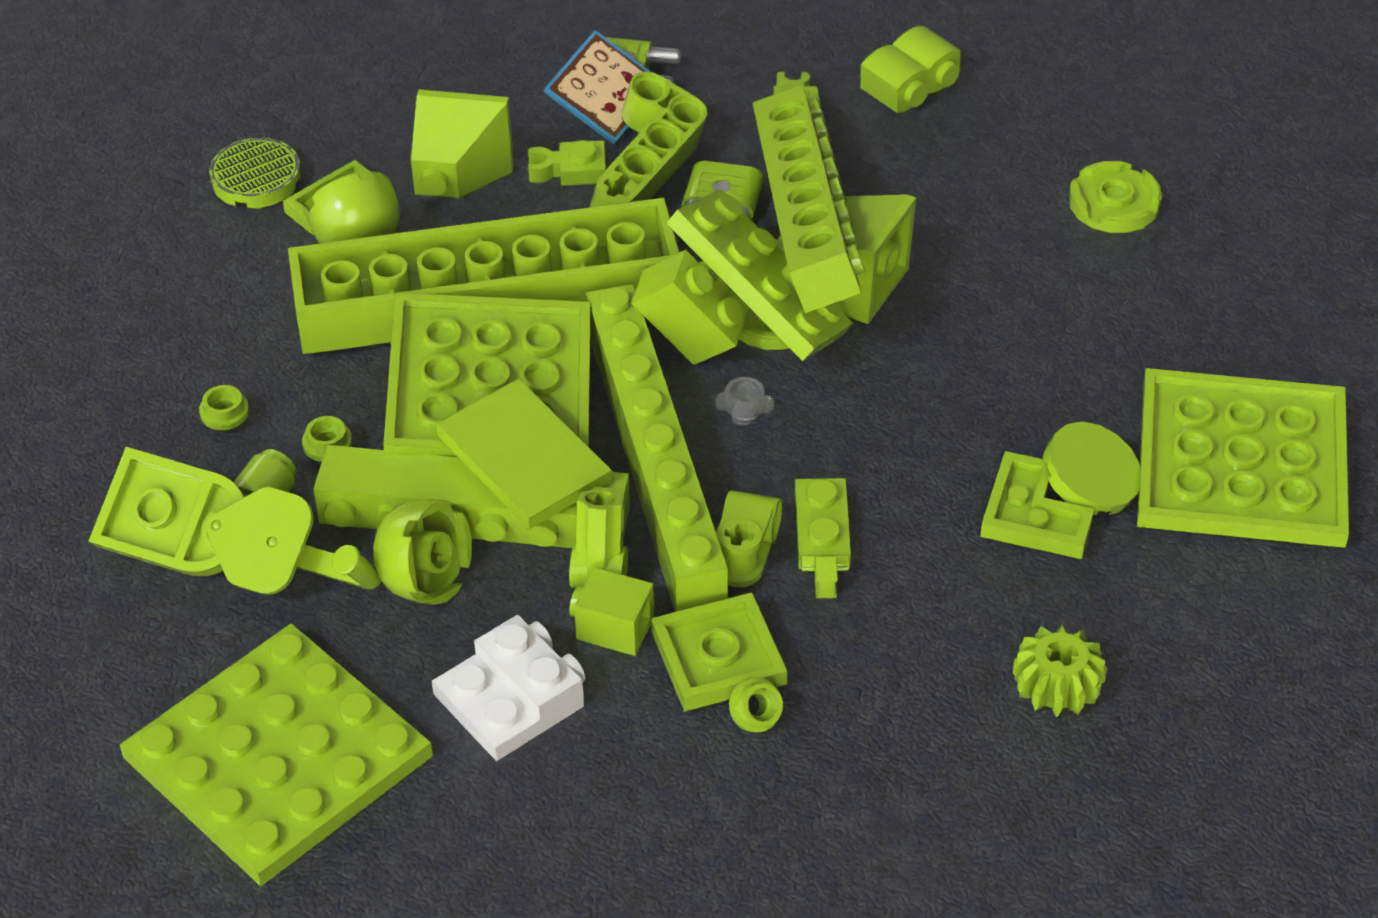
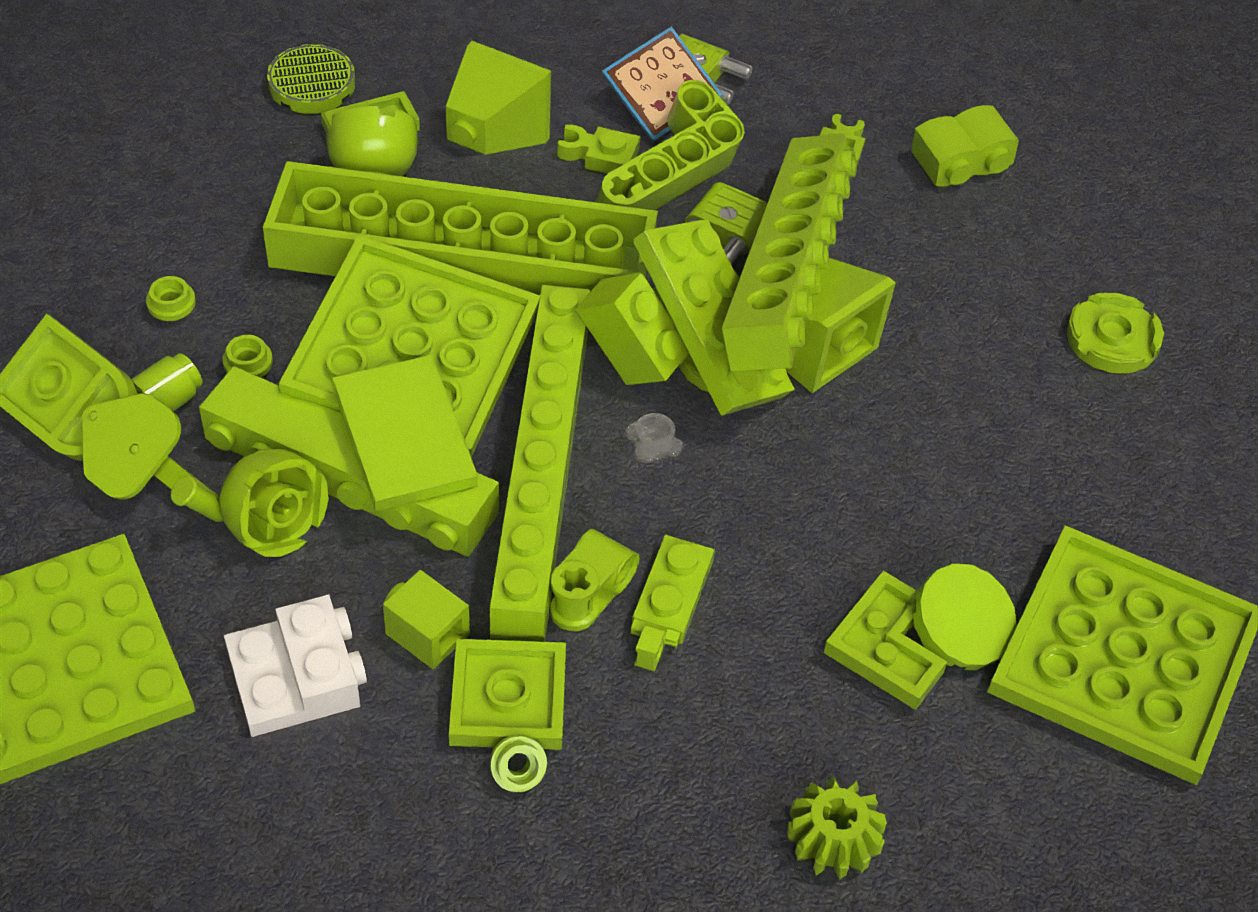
camera: 15 degrees right, 5 degrees up
lime piece [569,487,628,588] -> none

